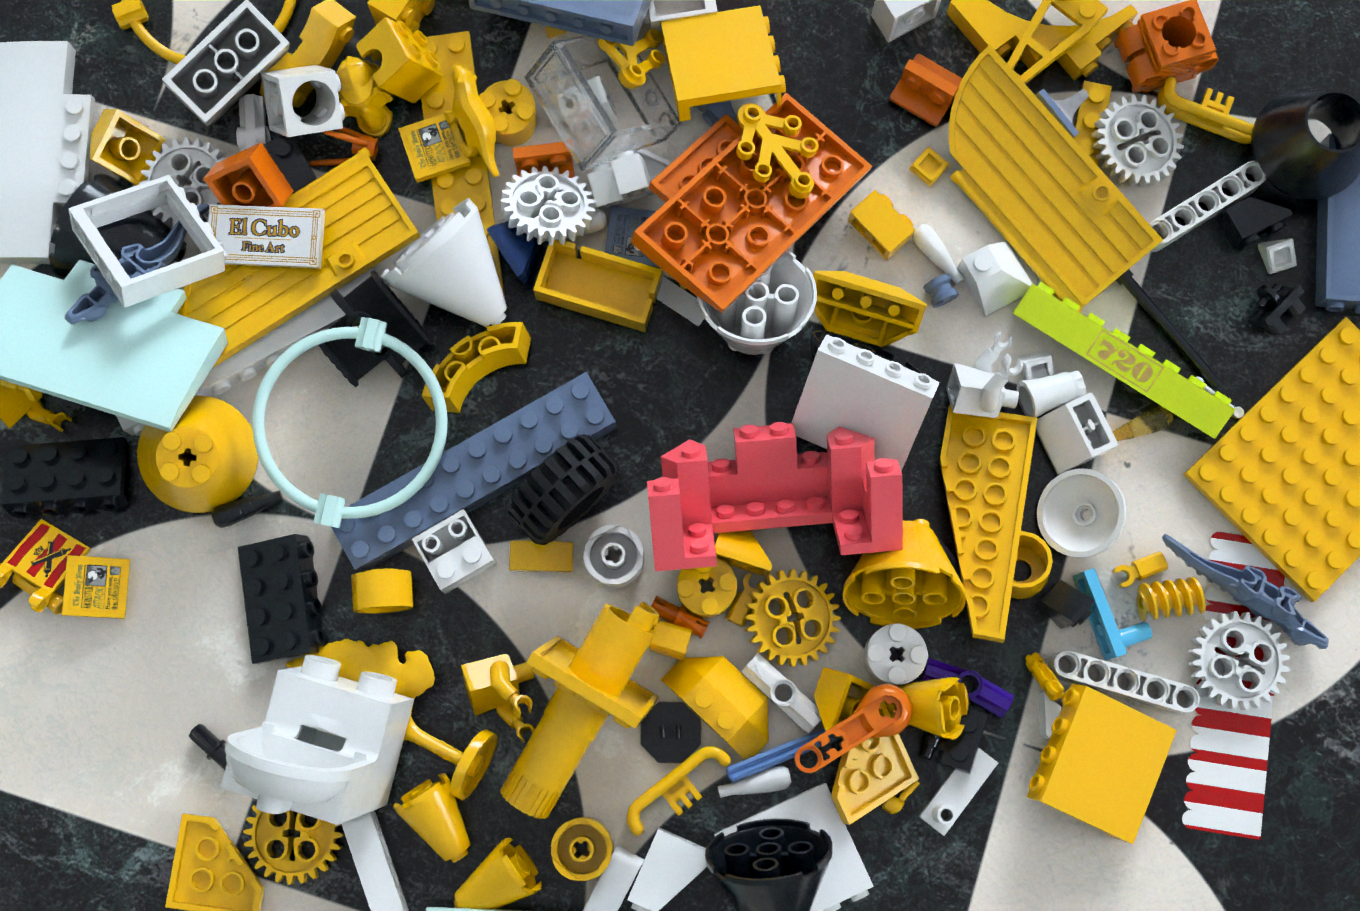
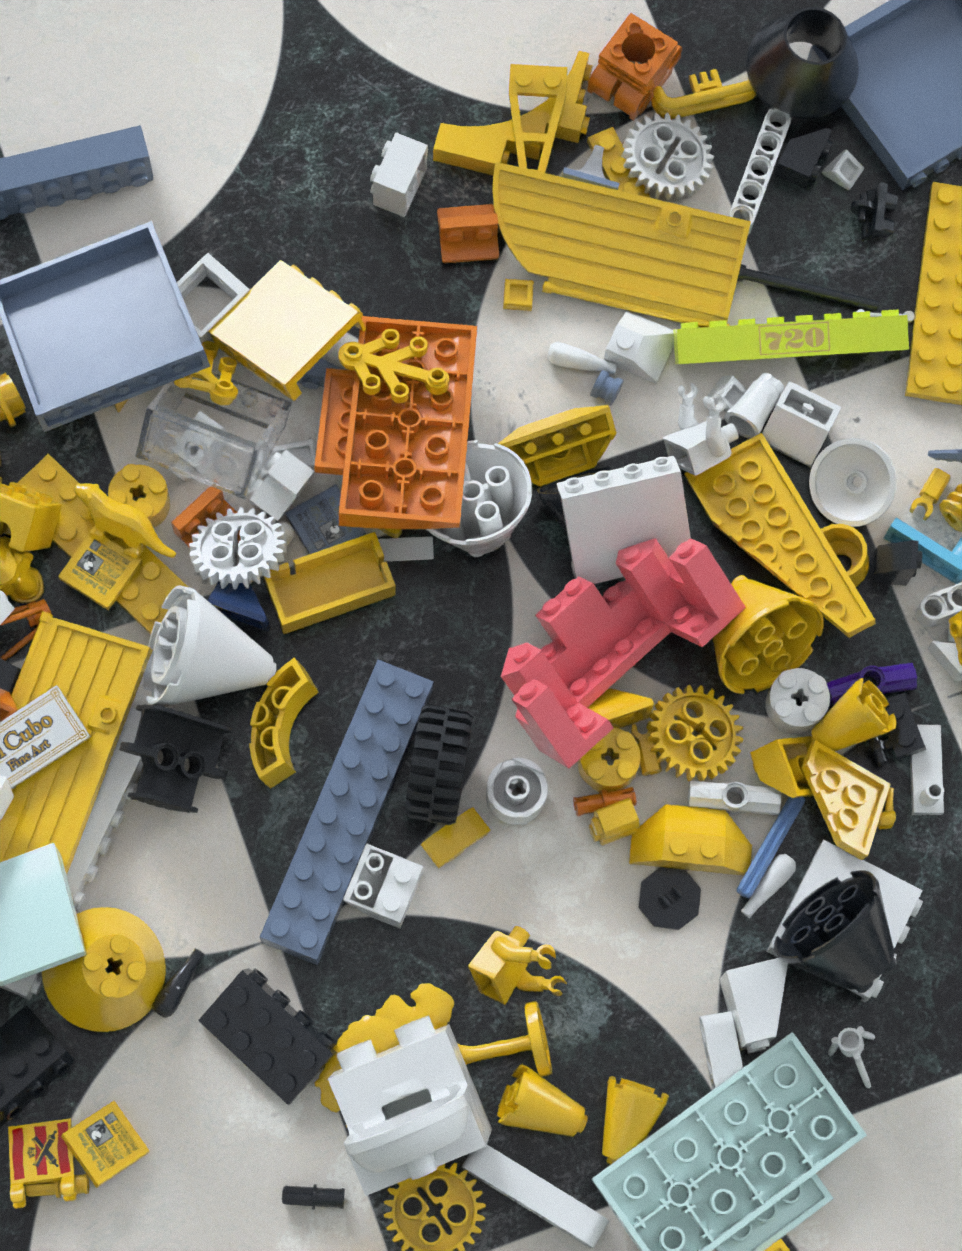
camera: 45 degrees left, 5 degrees down
light aqua piece [252,317,448,528] -> none
yellow piece [351,568,413,614] -> none
yellow piece [500,601,659,819] -> none
yellow brick [551,817,614,881] -> none
yellow piece [627,746,731,836] -> none
orange beam [794,684,912,773] -> none
yellow brick [848,190,915,261] -> none
yellow axle [1025,652,1064,701] -> none
clear yellow piece [1112,406,1173,442] -> none

